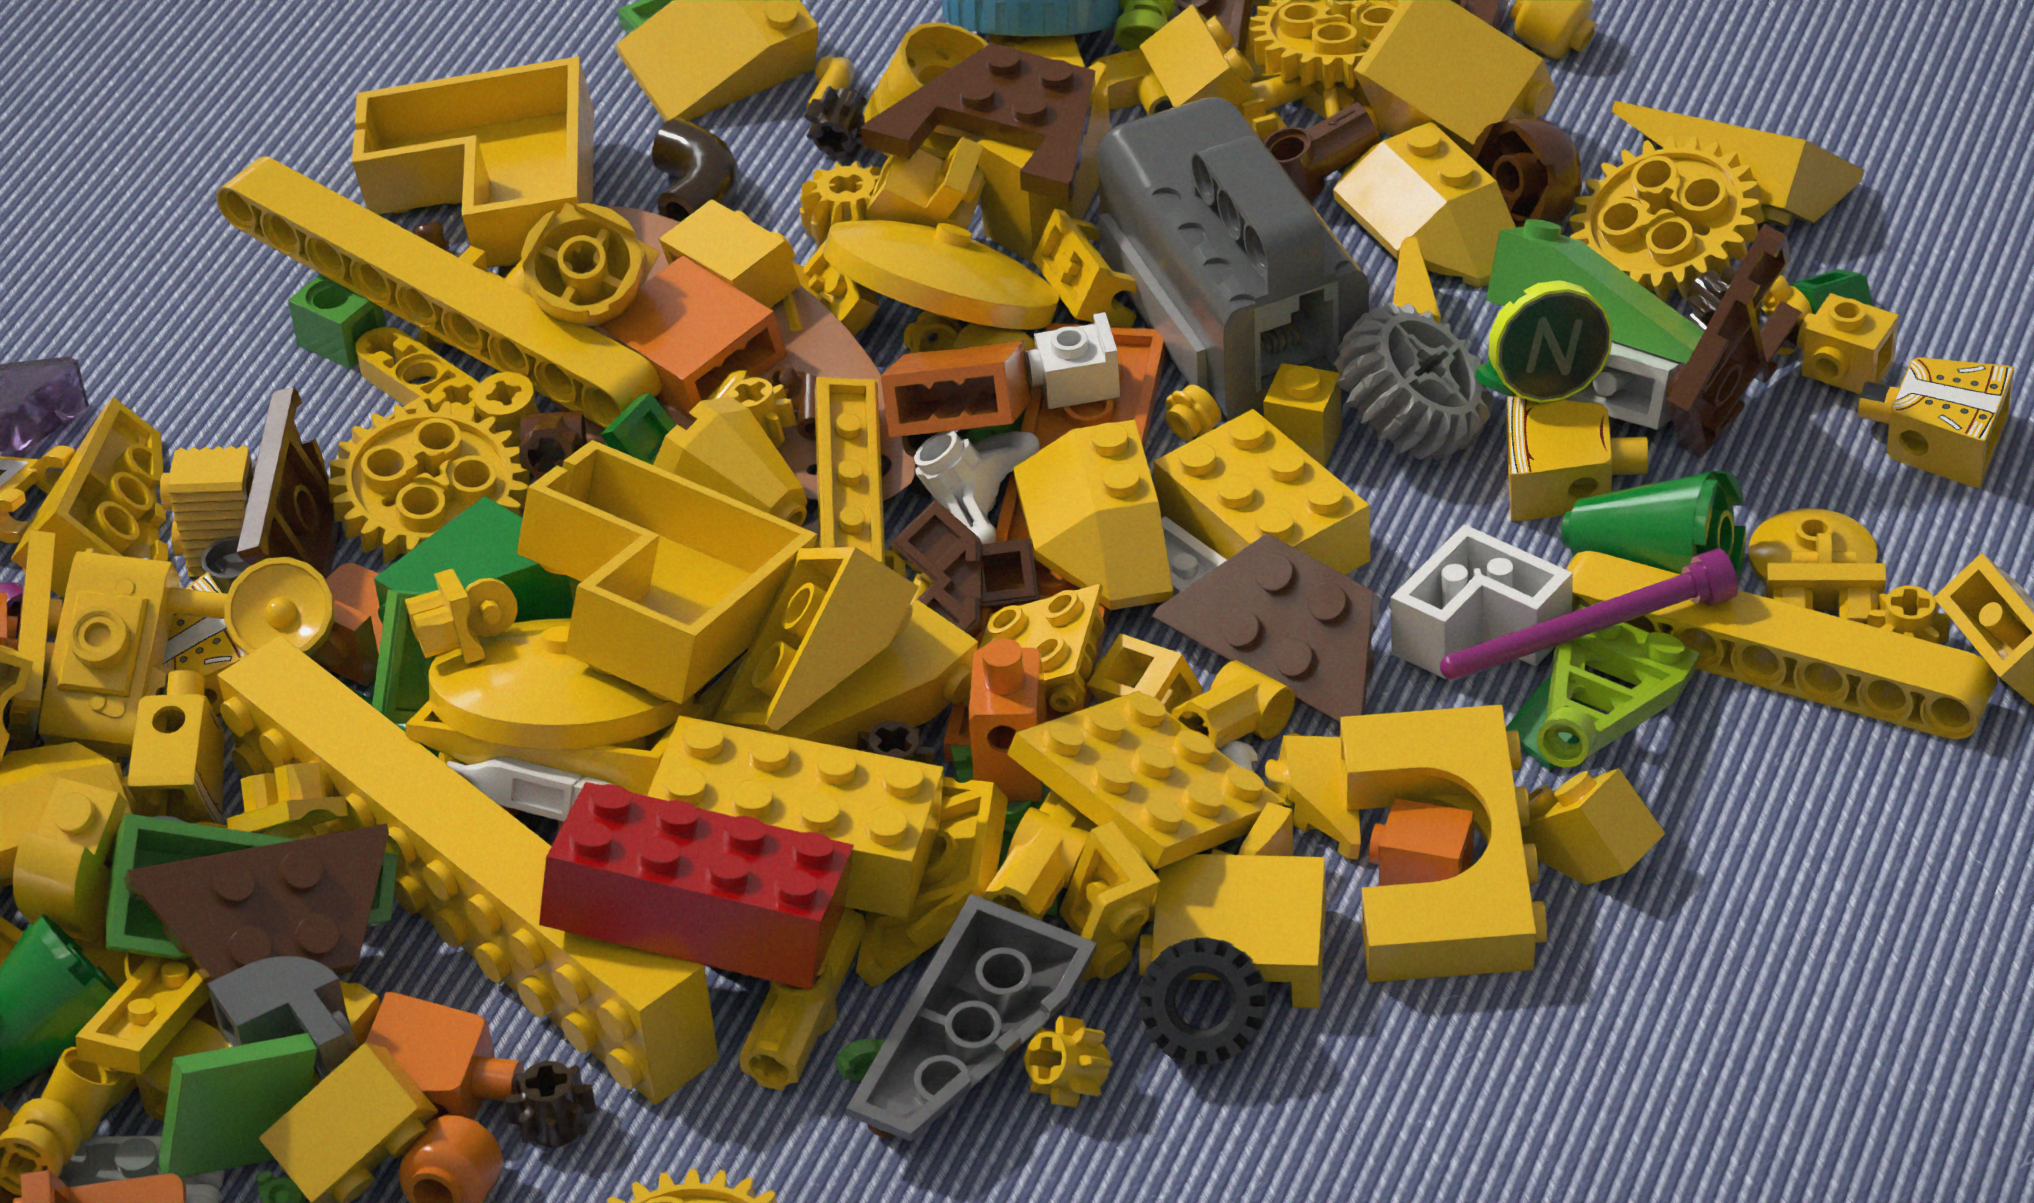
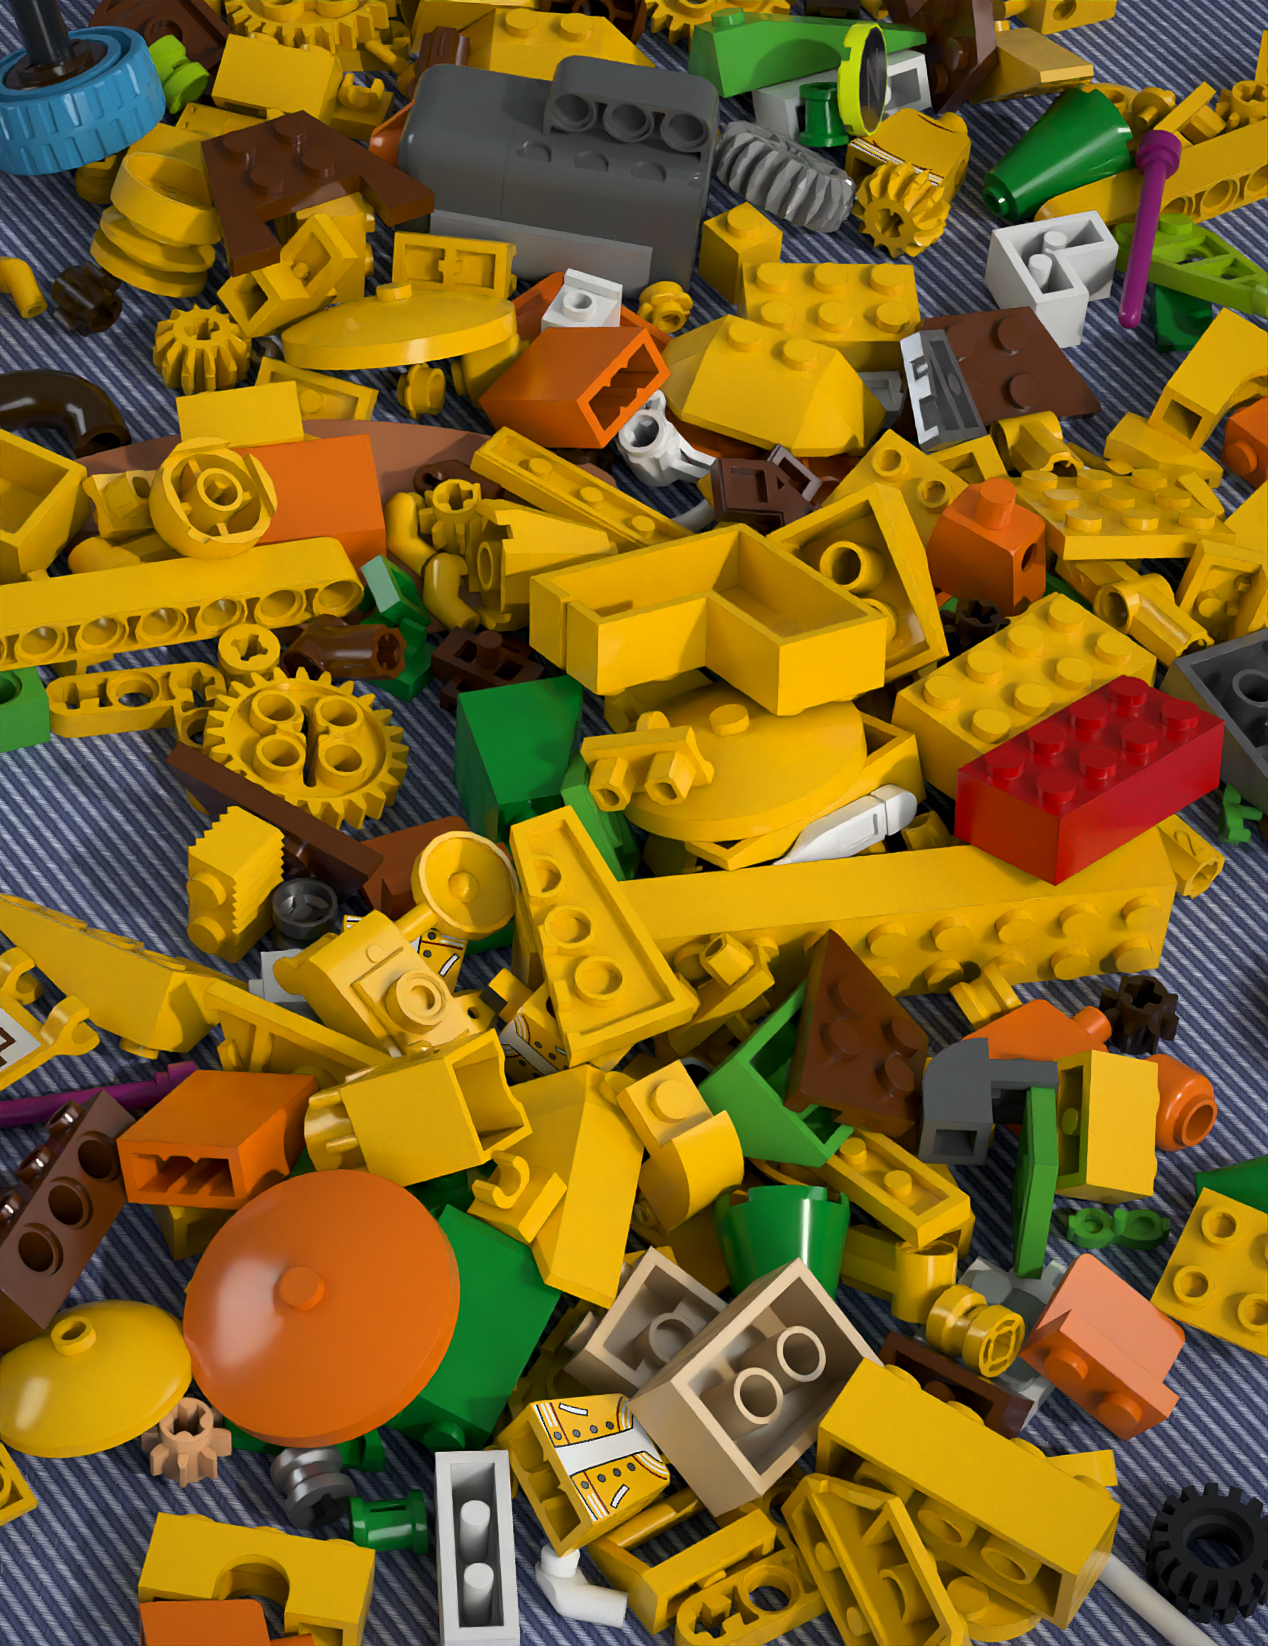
camera: 65 degrees left, 5 degrees up
none -> yellow wing [509,805,694,1068]
none -> yellow gear [851,160,951,259]
none -> flat silver wing [900,329,988,452]
none -> yellow wheel [949,960,1023,1030]
none -> yellow wedge [969,20,1094,105]

